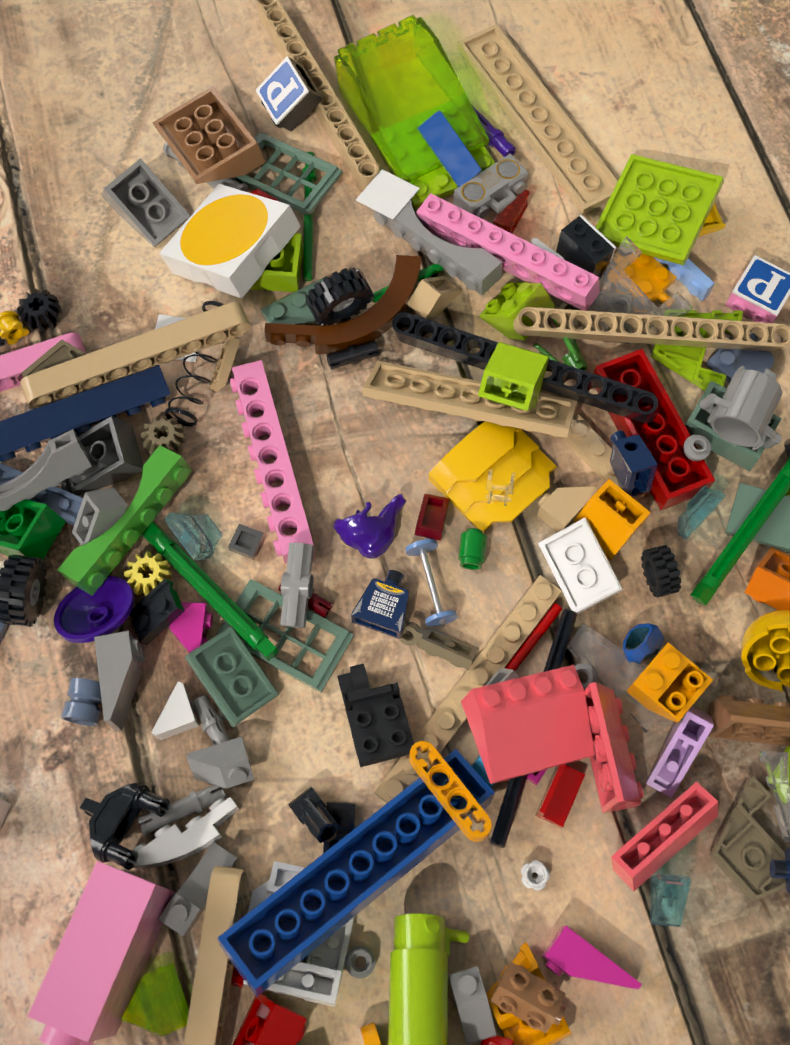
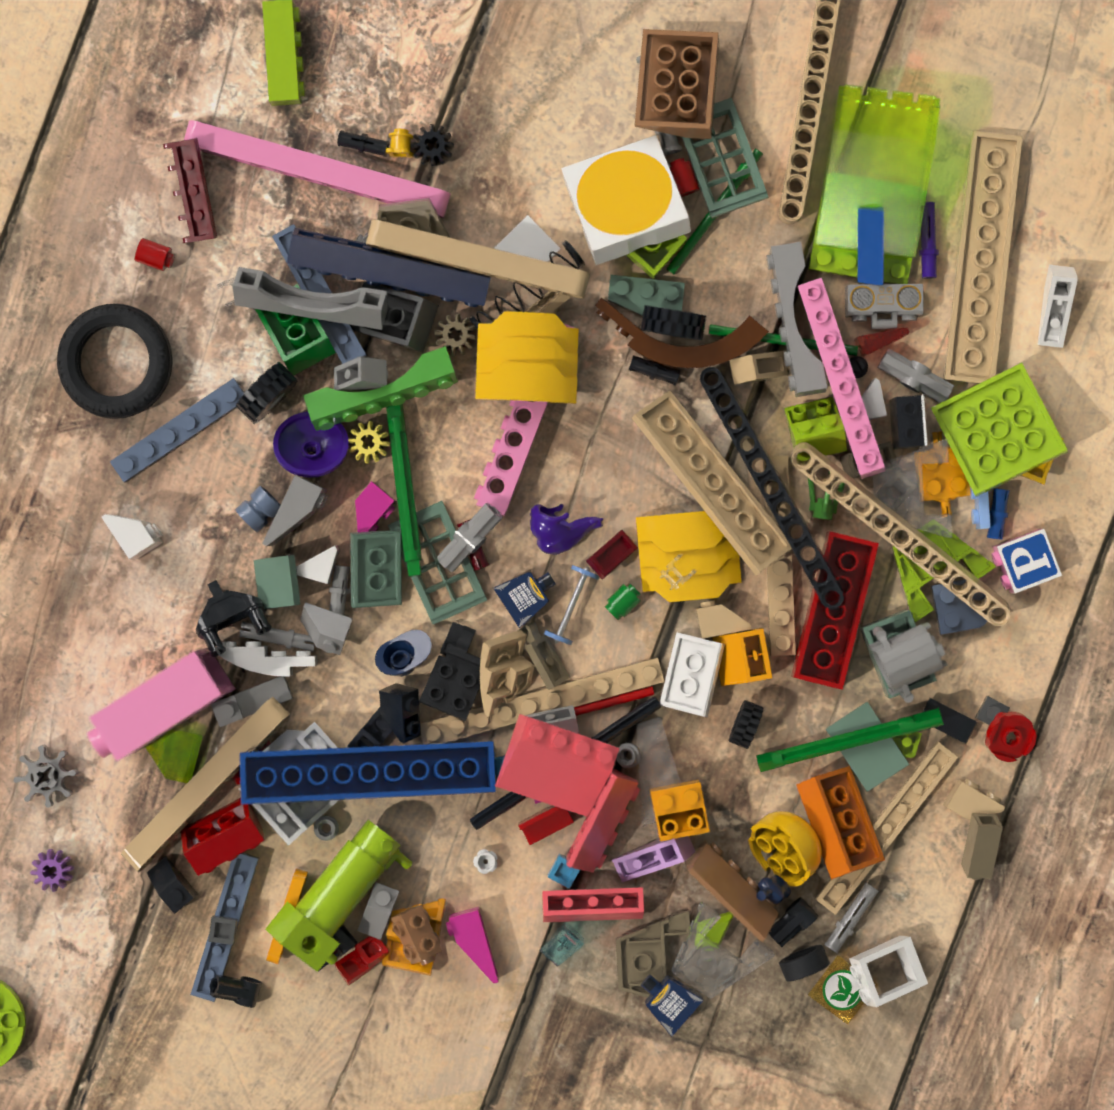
camera: 40 degrees right, 20 degrees up
light grey slope [102,158,190,247] -> none
black plate [129,579,185,645] -> none
clear light blue slope [164,512,222,560] -> none
dark grey plate [228,524,265,560] -> none
piece [256,56,323,132] -> none
black piece [288,786,340,843] -> none
white sticker [356,169,420,220] -> none
light orange beam [409,741,492,842] -> none
lime slope [478,342,550,411] -> none
dark blue torso [610,430,657,497] -> none
blue rock [623,623,665,664] -> none
clear light blue slope [678,486,726,540] -> none
light grey plate [683,435,711,461] -> none
none -> sand green tile [253,555,301,609]
none -> dark blue piece [375,630,432,677]
none -> black slope [379,683,421,743]
none -> yellow slope [475,311,579,404]
none -> tan slope [480,630,535,717]
none -> dark azure plate [547,853,580,889]
none -> light grey piece [877,349,954,403]
none -> blue pin [987,488,1010,540]
none -> white slope [1038,265,1078,348]

